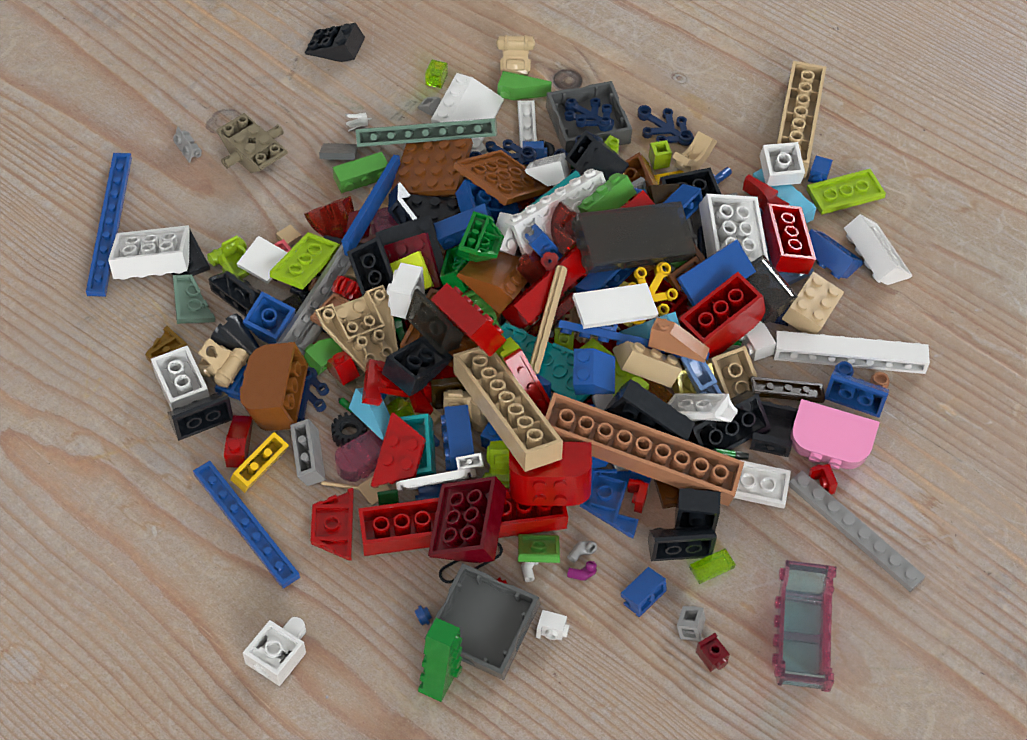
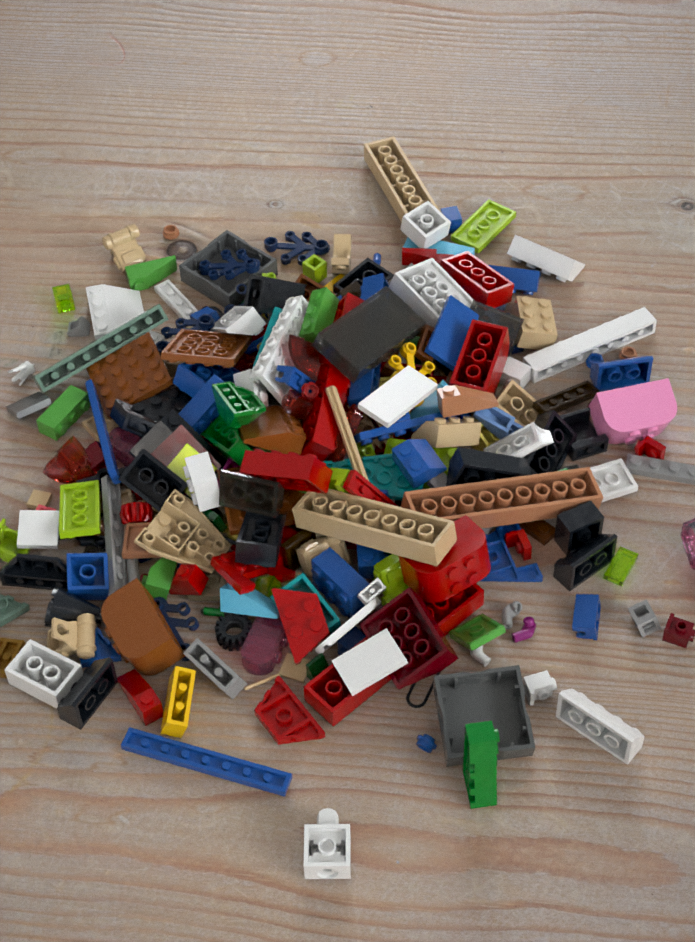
camera: 30 degrees left, 5 degrees down
none -> nougat plate [162,224,179,240]
none -> white tile [332,628,408,696]
none -> white slope [556,688,644,765]

